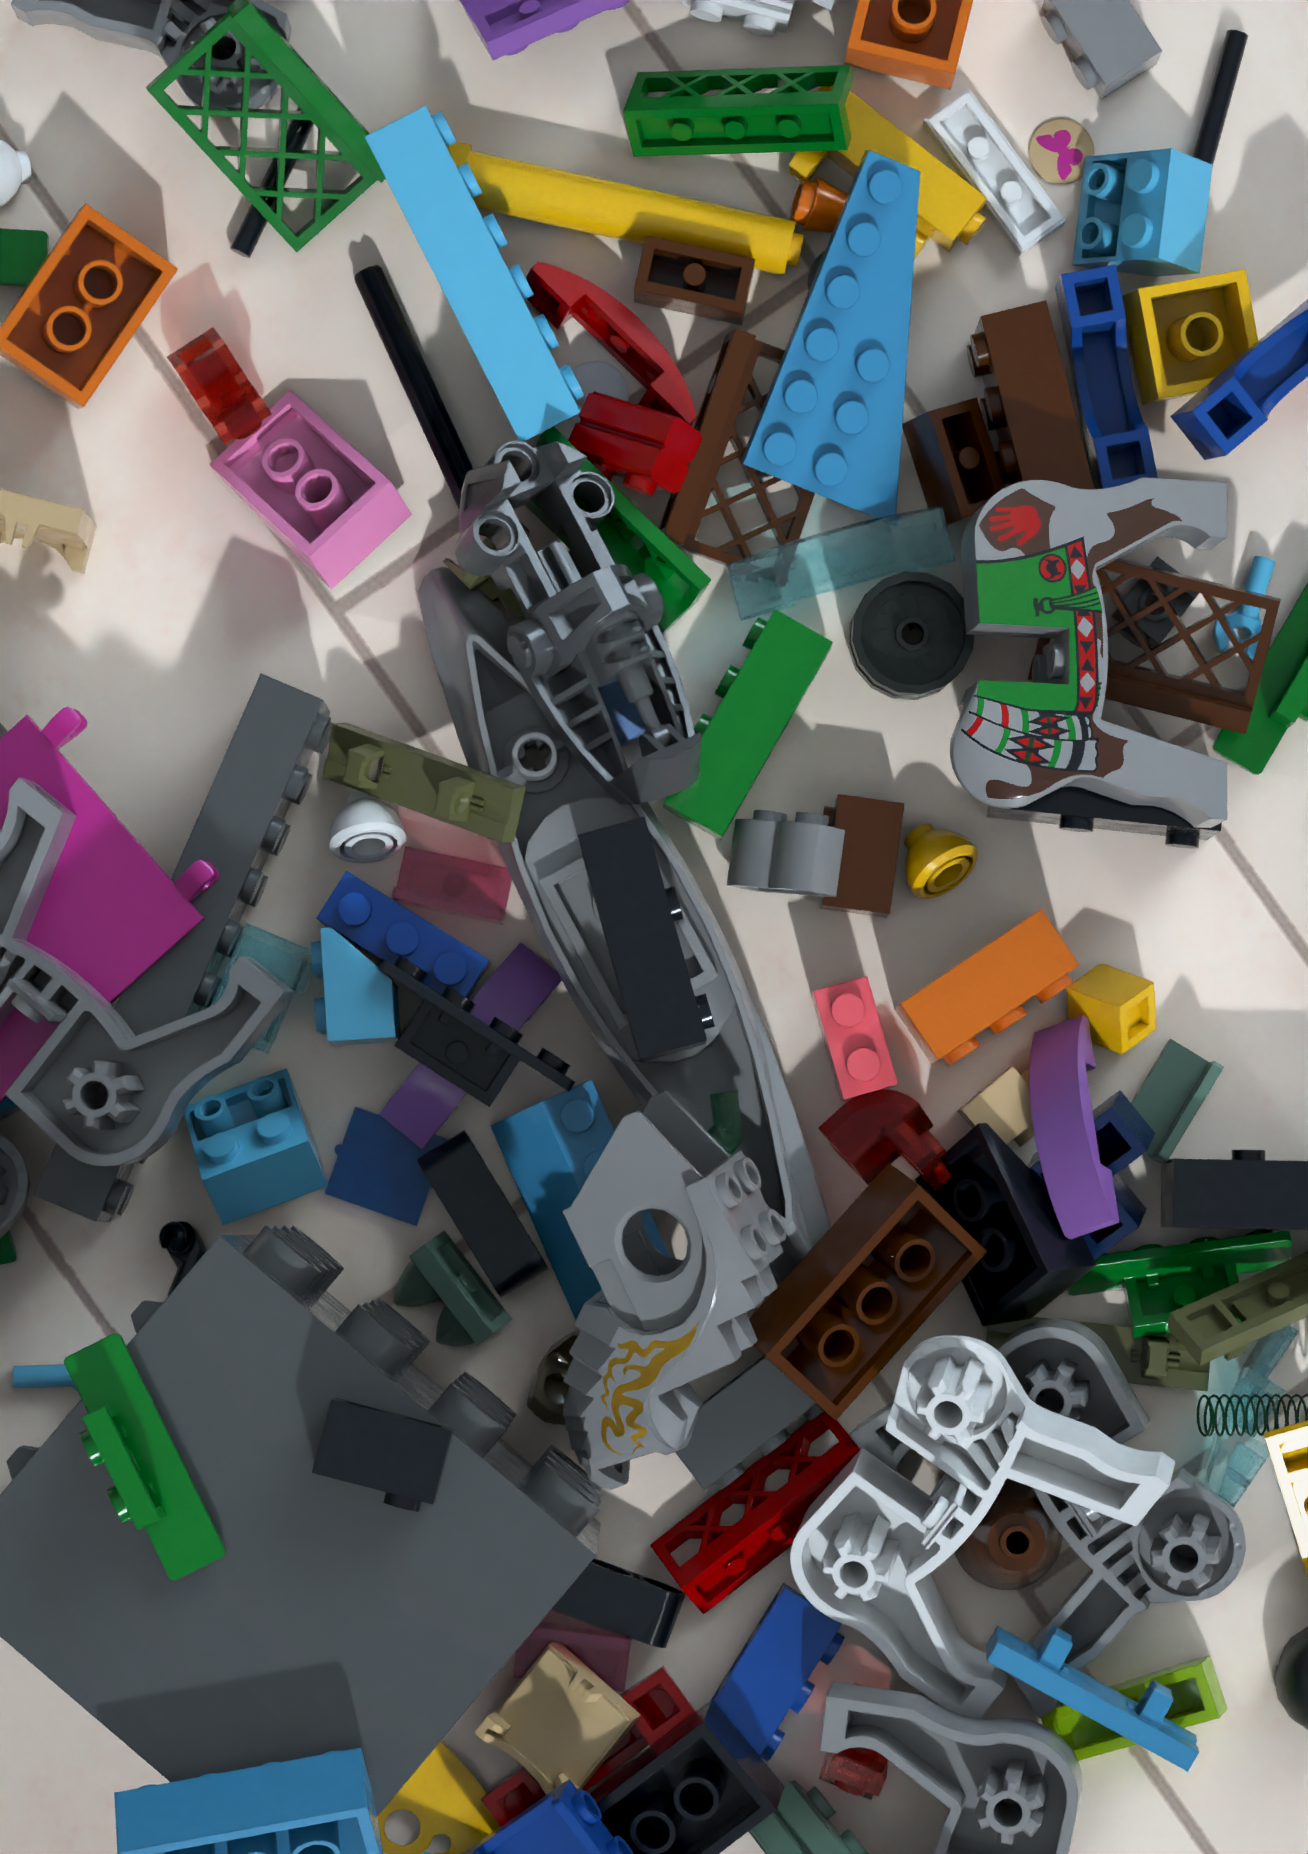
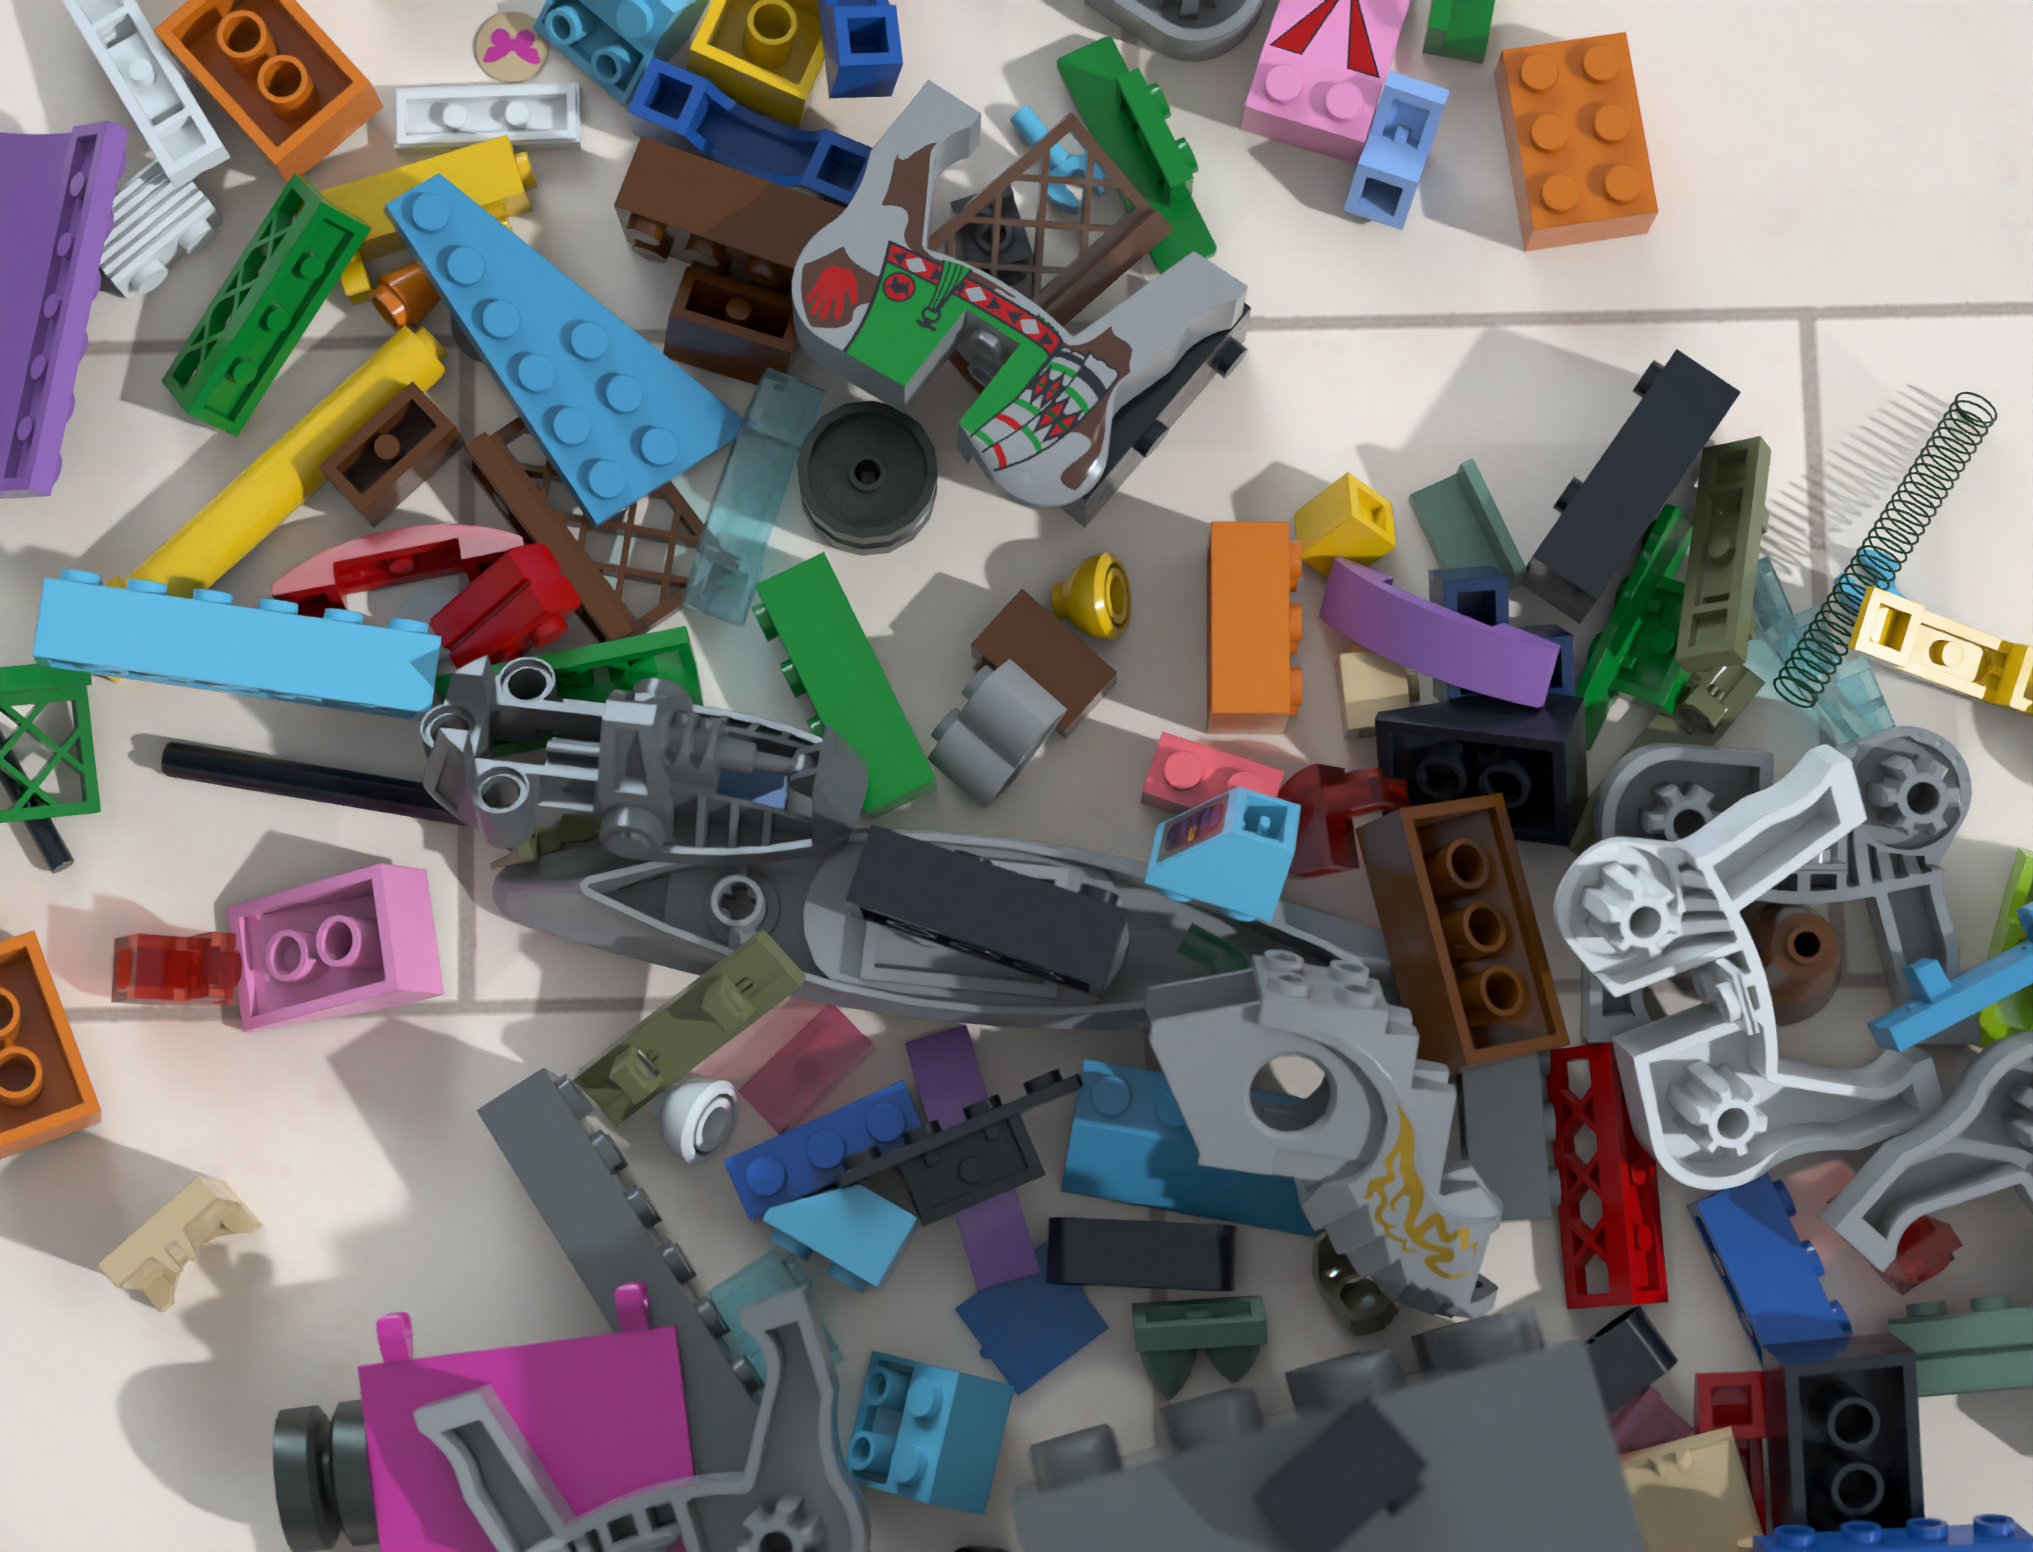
camera: 50 degrees left, 5 degrees down
none -> medium azure slope [1144,786,1301,922]

